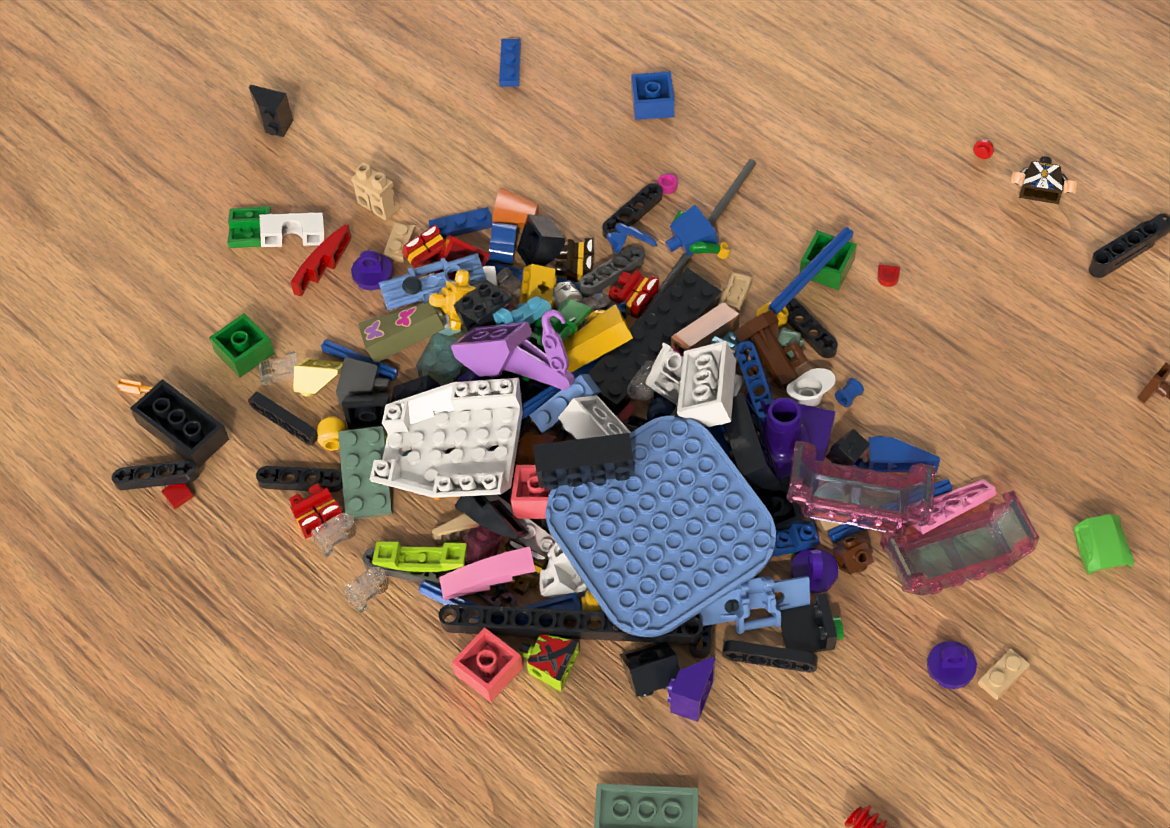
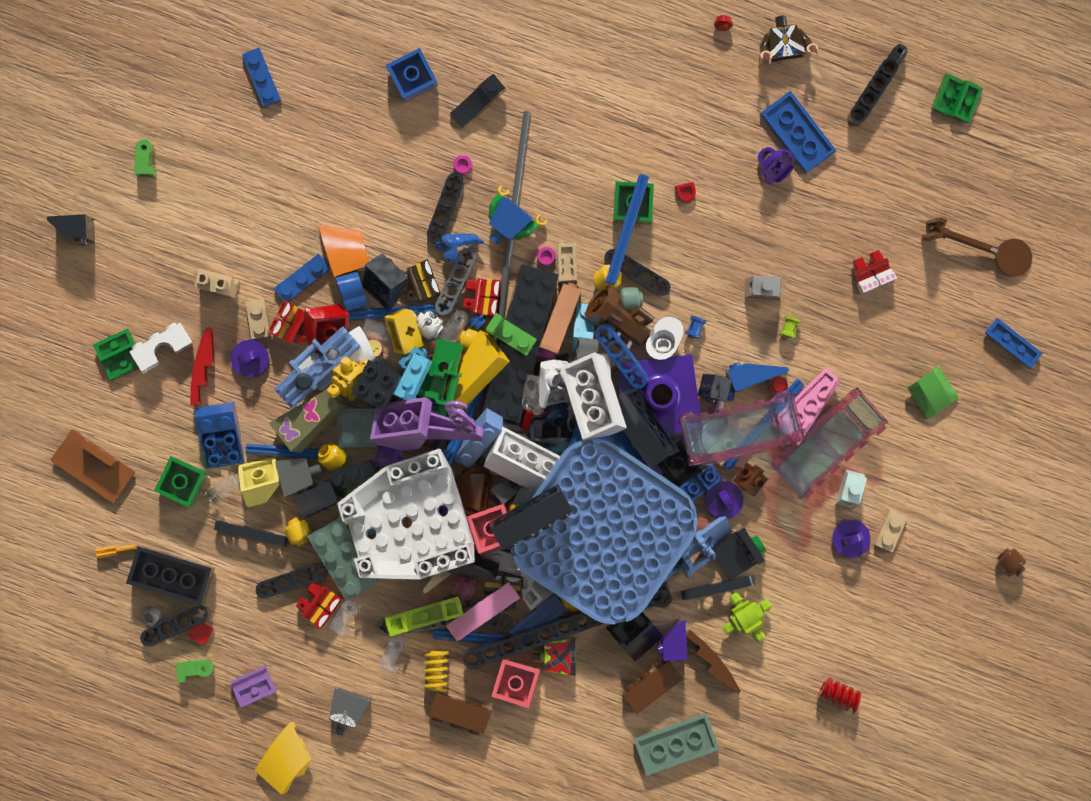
camera: 30 degrees left, 30 degrees up
none -> dark orange bracket [51,429,135,503]
none -> bright green leg [134,139,157,177]
none -> light grey piece [142,607,162,627]
none -> bright green leg [176,659,215,682]
none -> blue slope [195,402,245,469]
none -> medium lavender plate [230,666,277,707]
none -> yellow slope [255,722,312,795]
none -> yellow head [318,443,347,471]
none -> dark grey torso [329,687,371,736]
none -> yellow piece [423,650,449,691]
none -> reddish brown brick [428,692,491,735]
none -> black slope [450,74,506,128]
none -> bright green bracket [486,313,537,356]
none -> dark pink tile [537,247,556,267]
none -> reddish brown brick [622,659,683,714]
none -> reddish brown slope [686,628,741,694]
none -> lime piece [722,592,772,643]
none -> light grey torso [745,276,782,300]
none -> dark purple tile [758,147,795,184]
none -> blue tile [760,91,837,174]
none -> lime bush [779,316,801,339]
none -> light aqua torso [835,469,867,509]
none -> hips [852,250,897,294]
none -> reddish brown head [997,548,1026,577]

